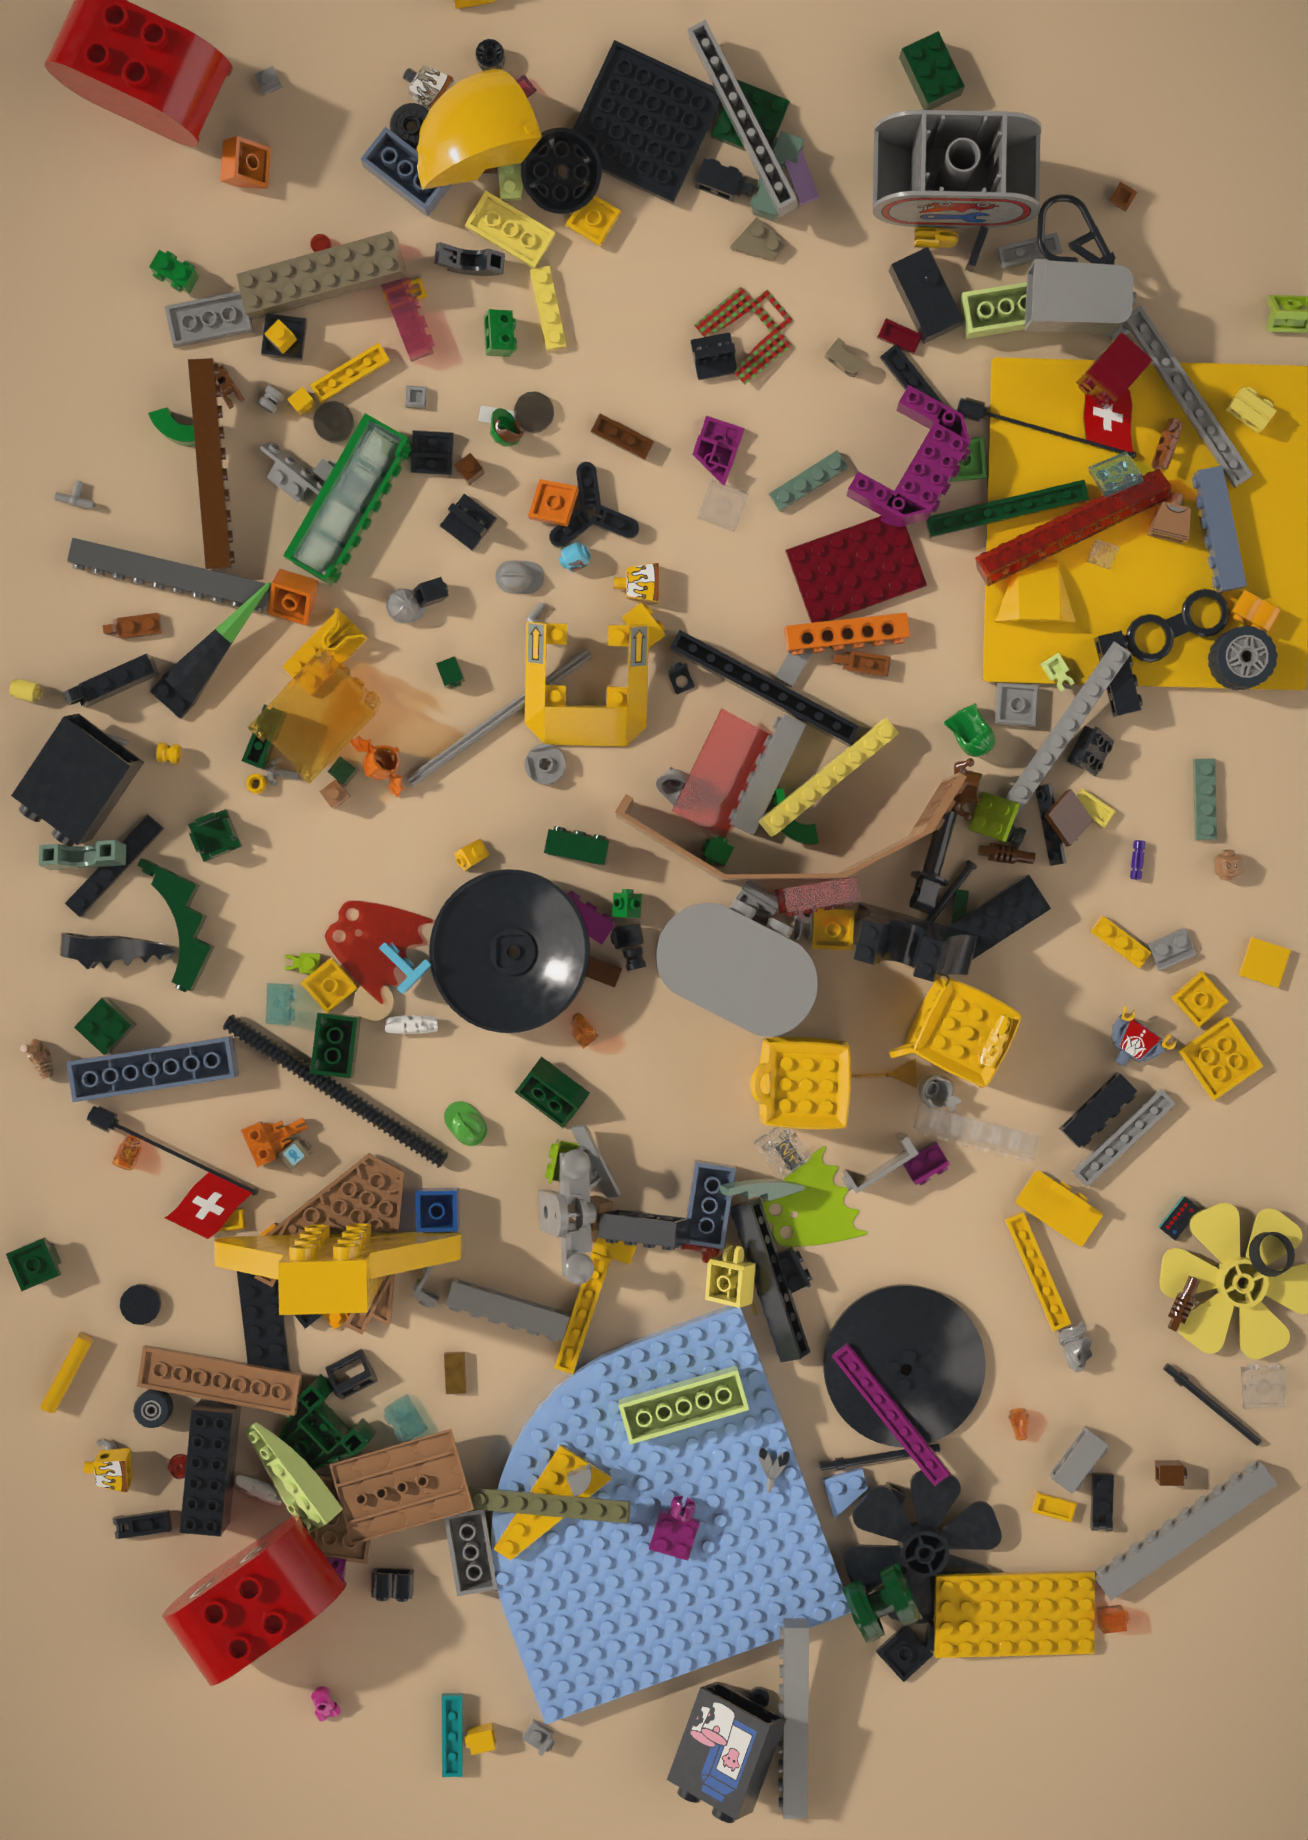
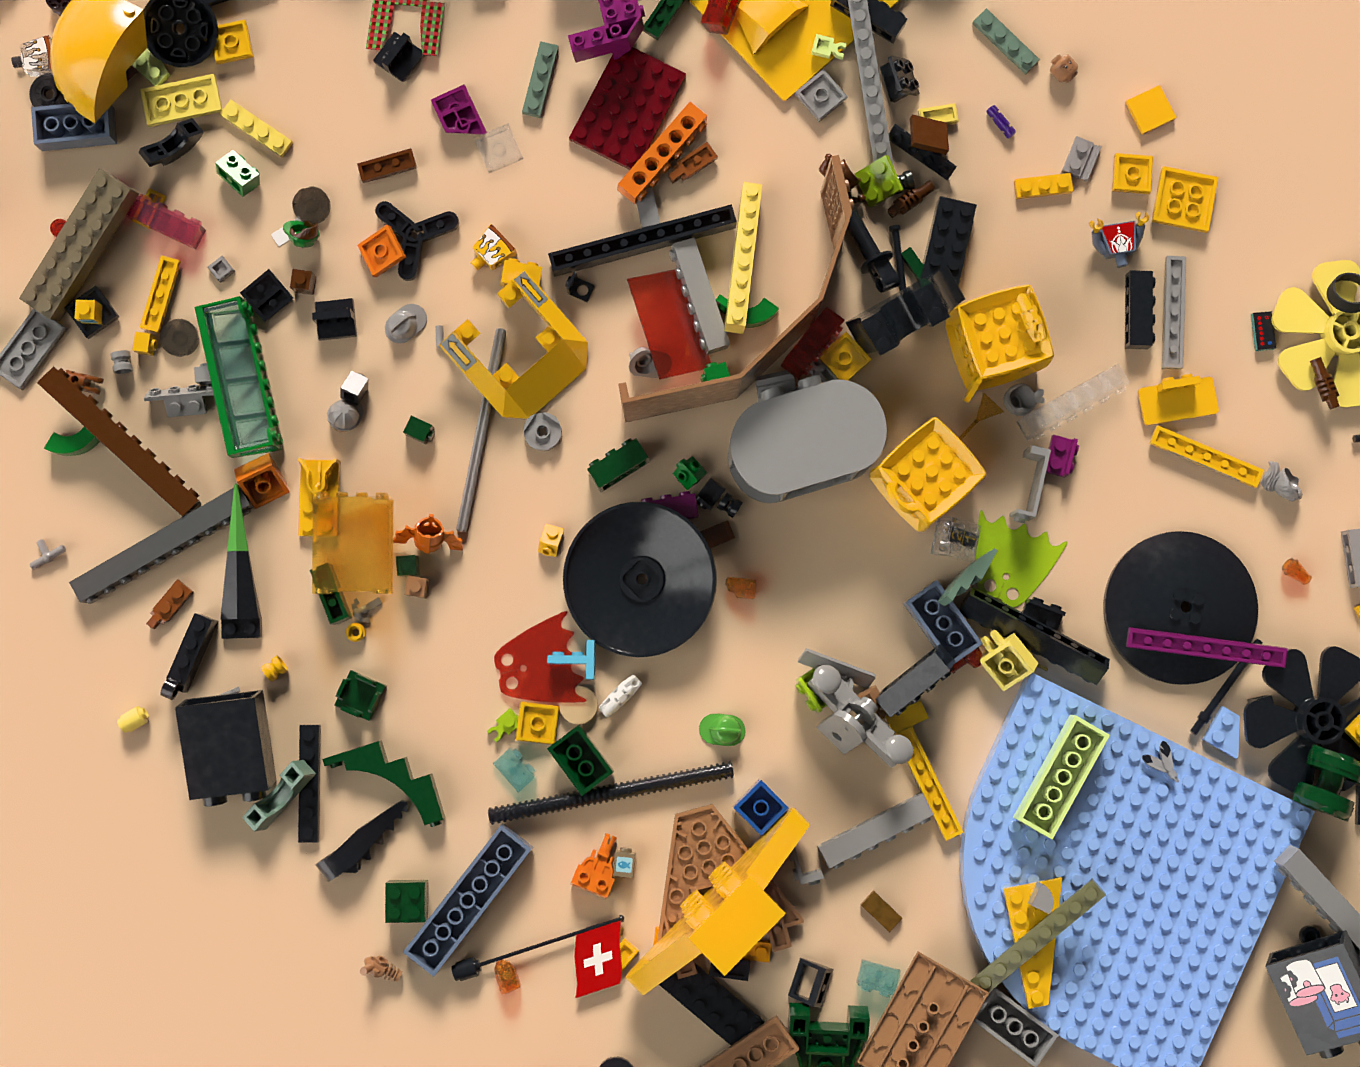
camera: 45 degrees left, 5 degrees down
dark green slope [515,1056,590,1128] -> none
medium azure head [559,542,591,572] -> none
magenta plate [649,1496,700,1561] -> none
green piece [944,703,995,757] -> none

